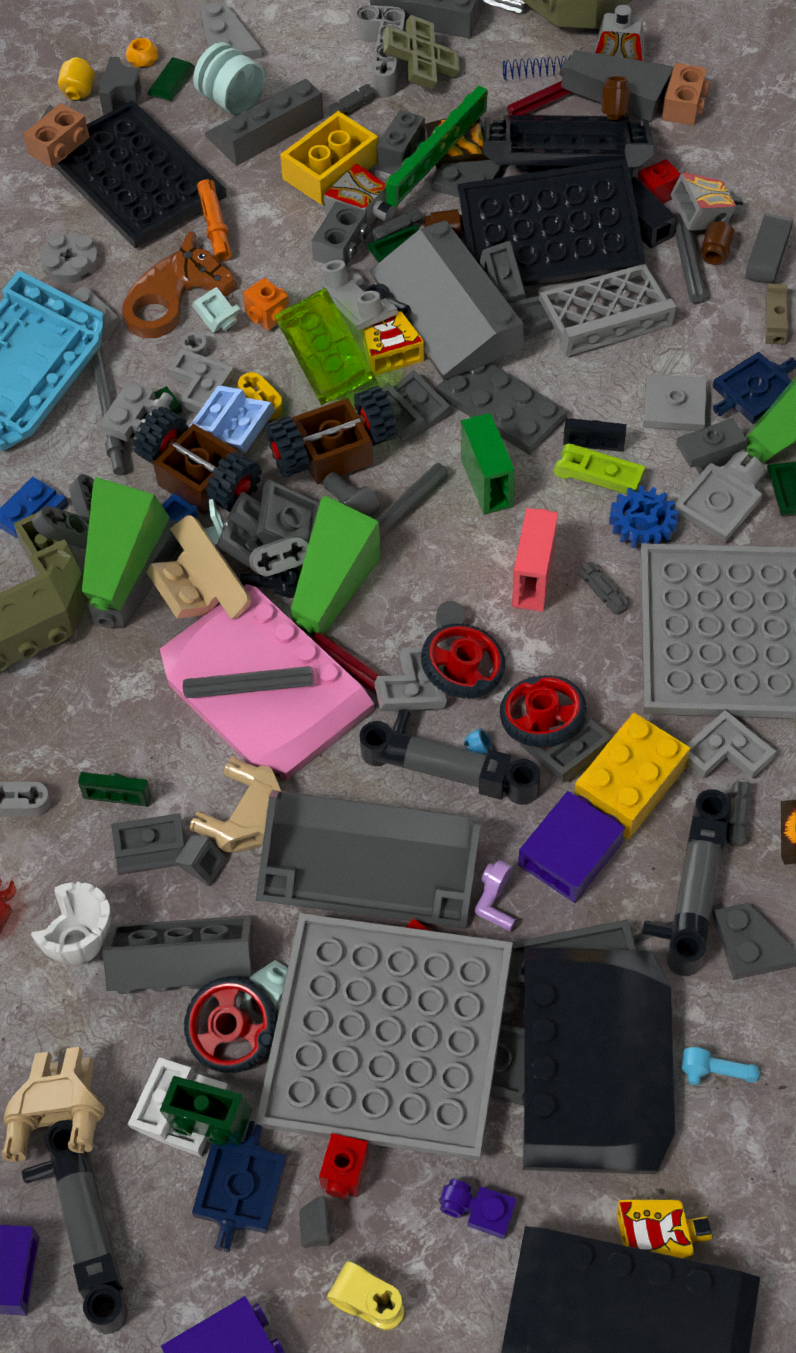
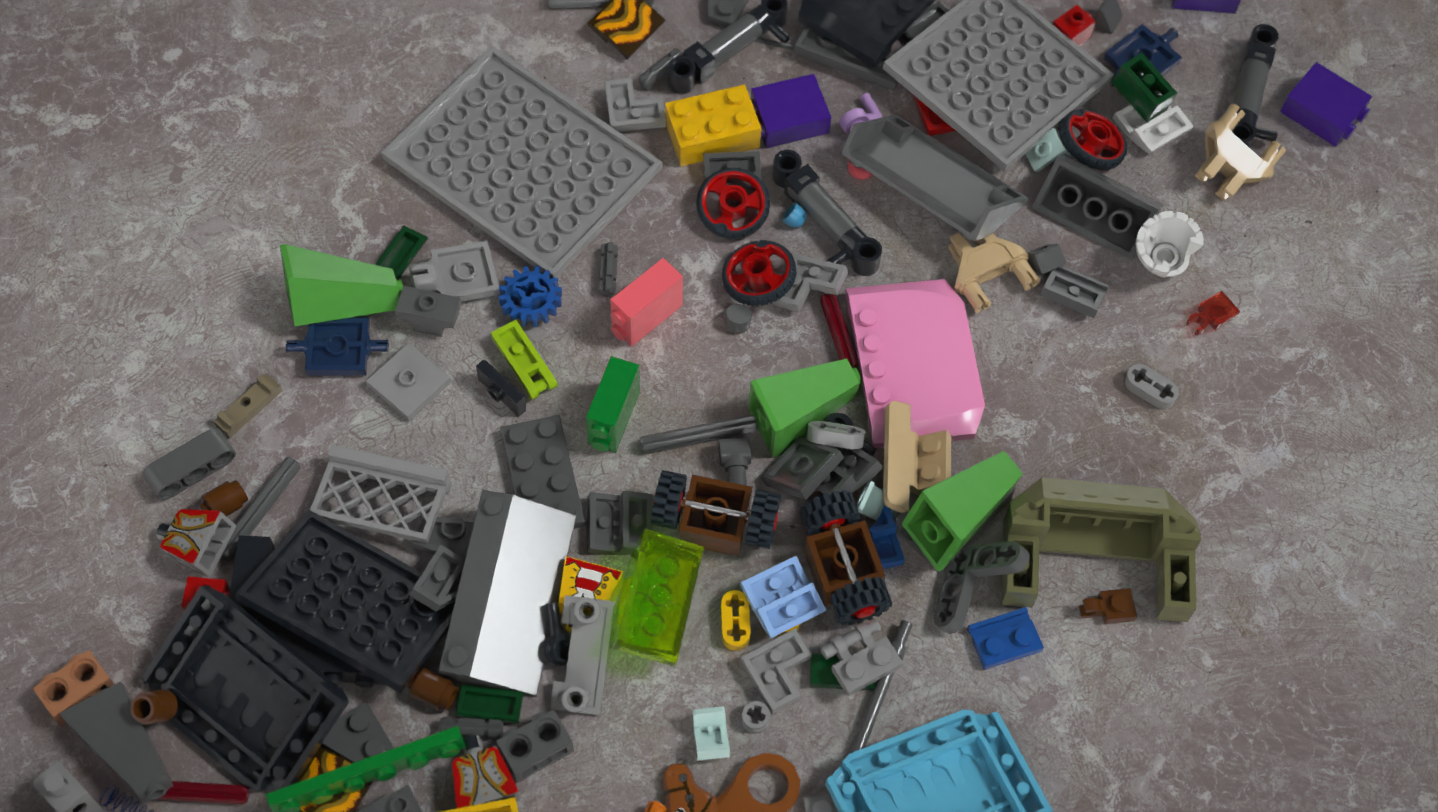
camera: 150 degrees left, 5 degrees up
dark green plate [78,772,152,807] -> none
dark grey axle [182,666,314,698] -> none
orange brick [243,277,290,331] -> none

